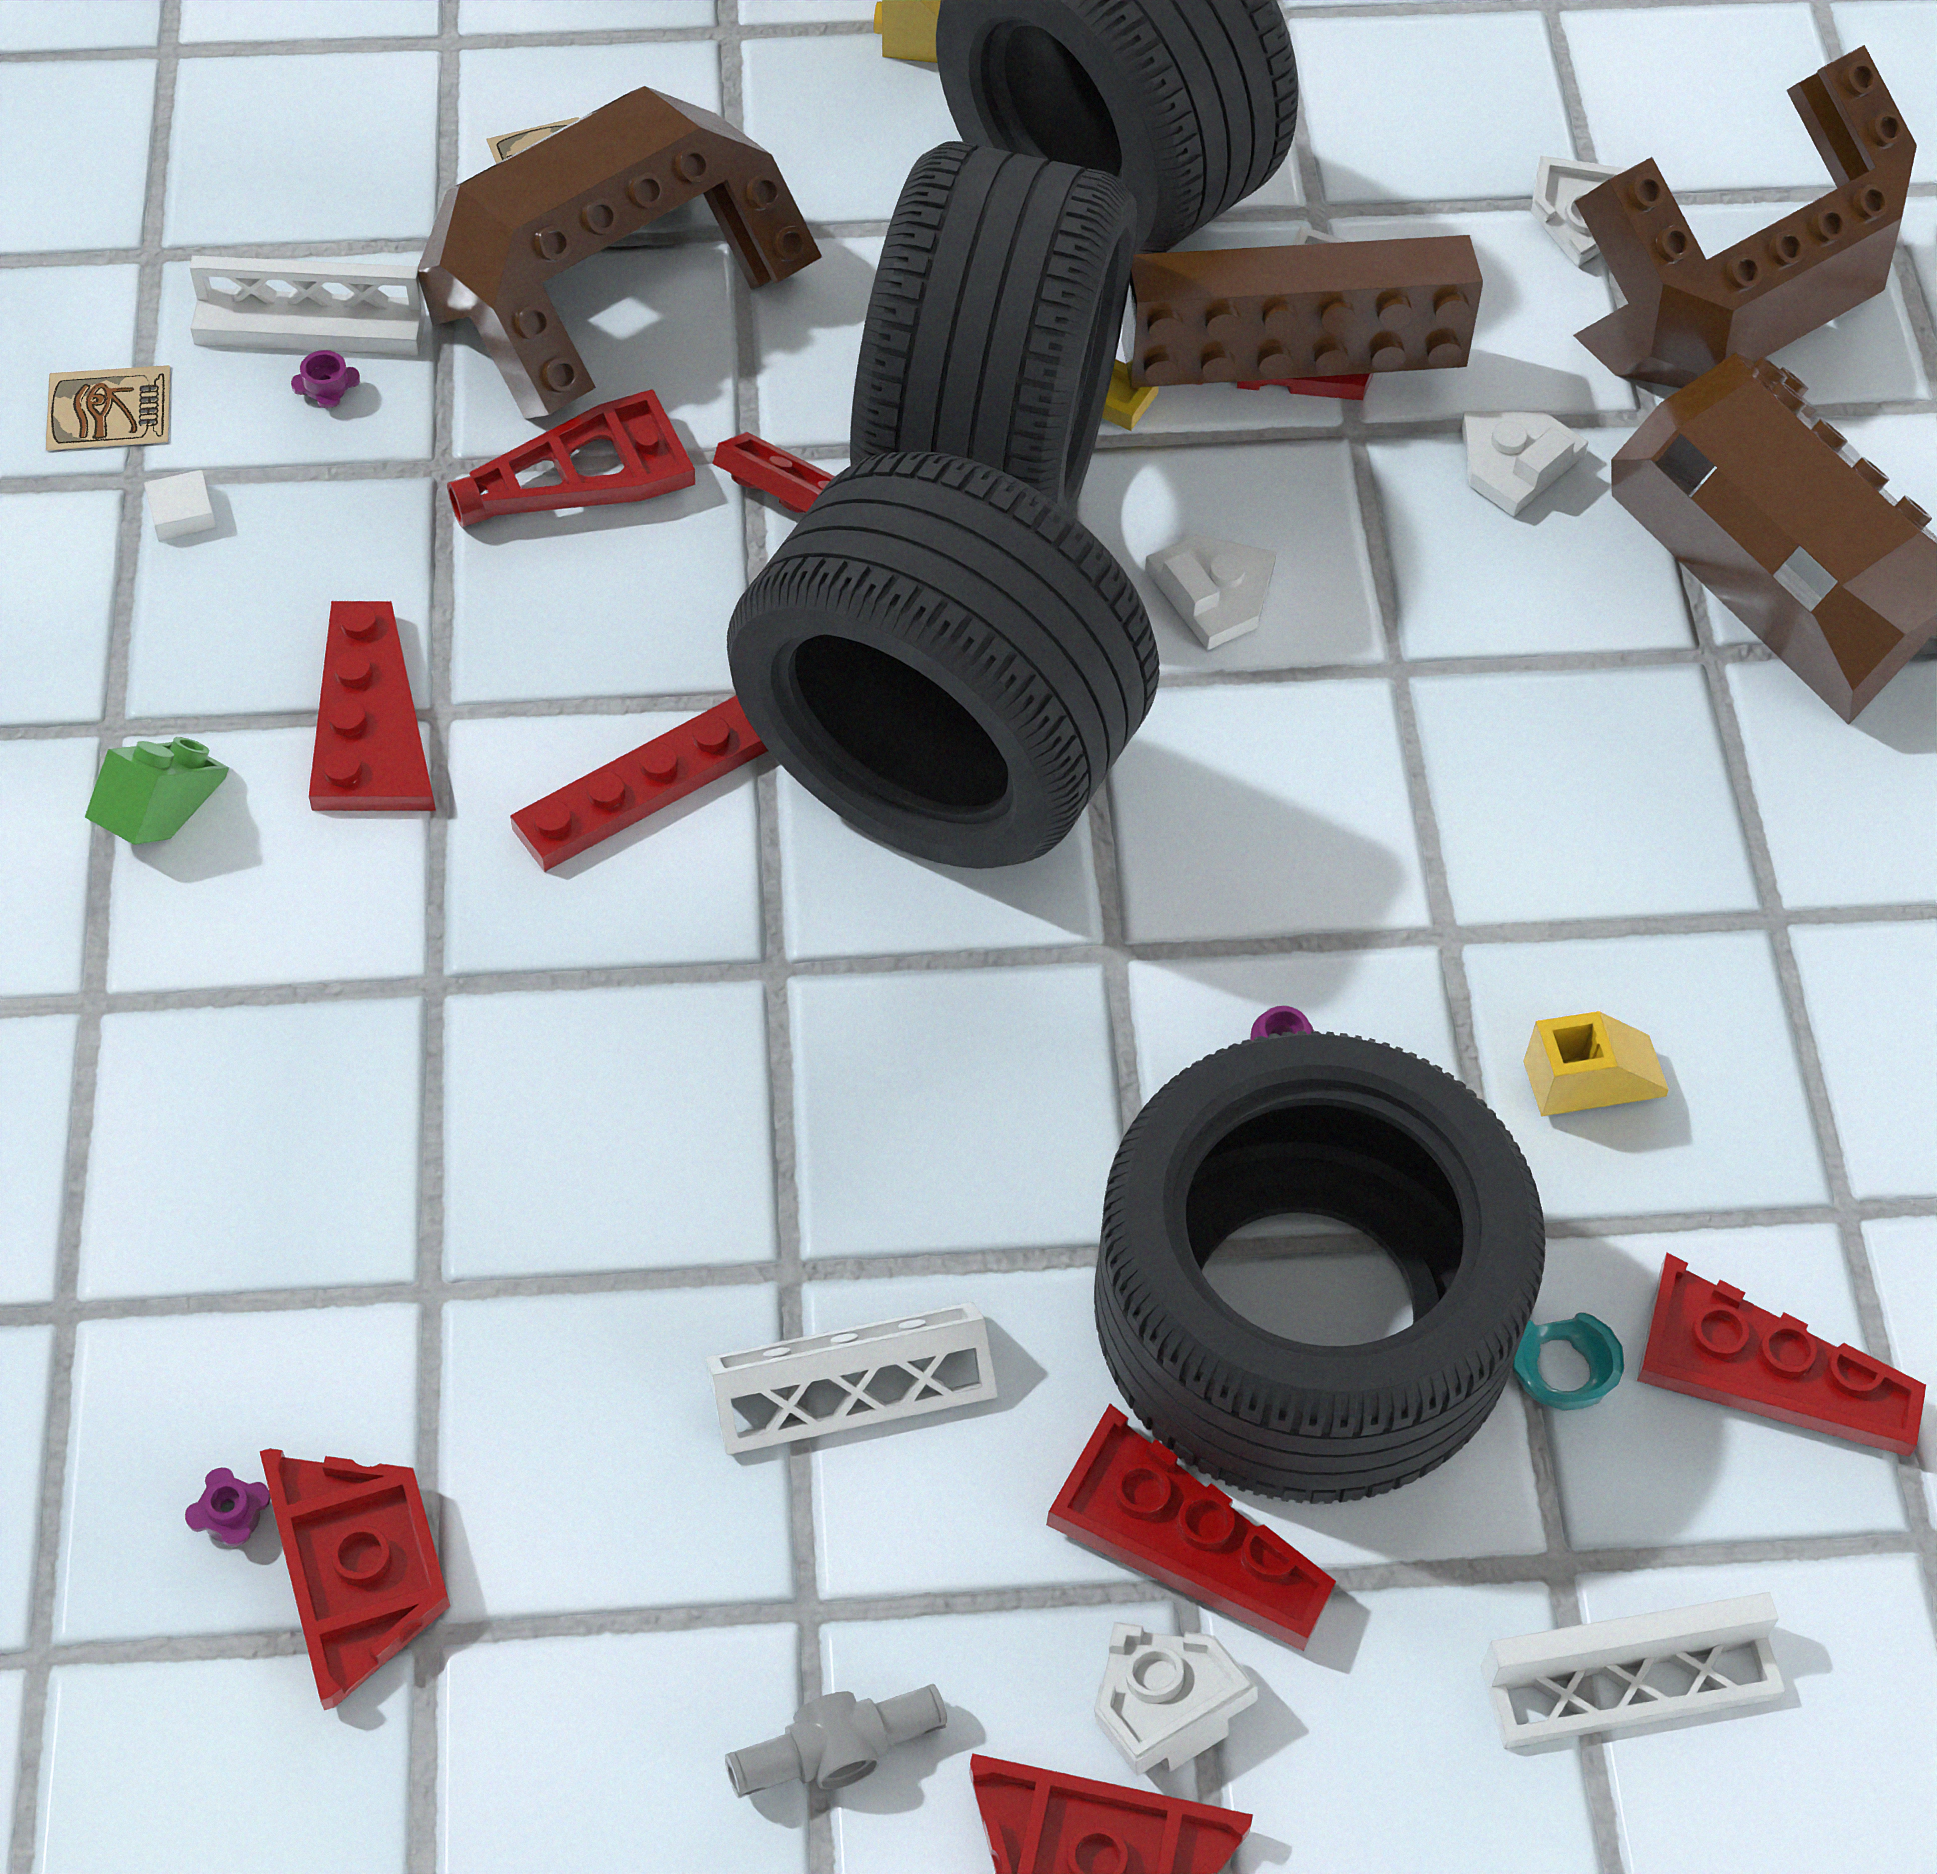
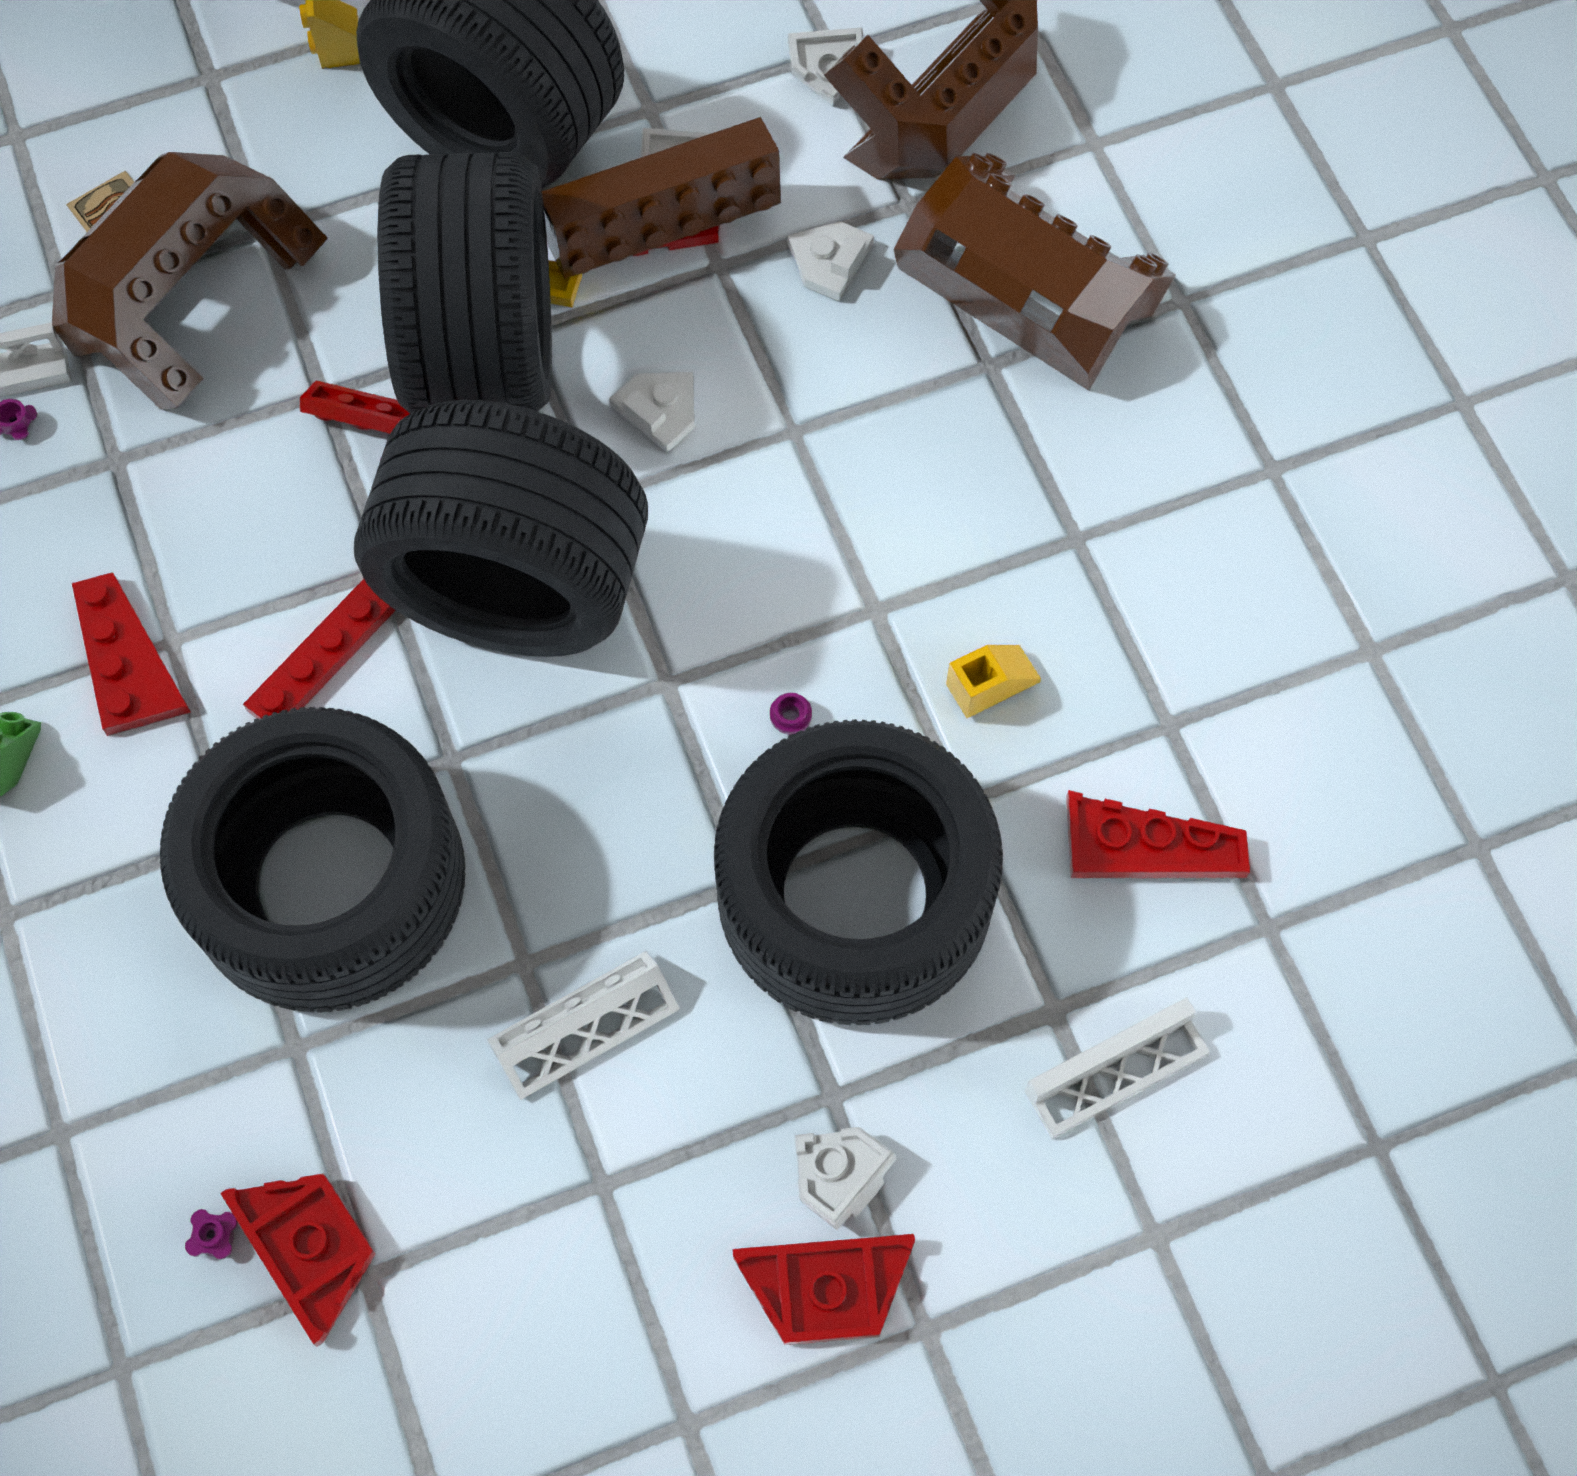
camera: 15 degrees left, 10 degrees up
red plate [447,389,696,527] -> none
light grey pin [725,1684,947,1799] -> none
red wing [1046,1403,1336,1651] -> none
teal piece [1513,1312,1625,1411] -> none
none -> black tyre [160,707,466,1012]

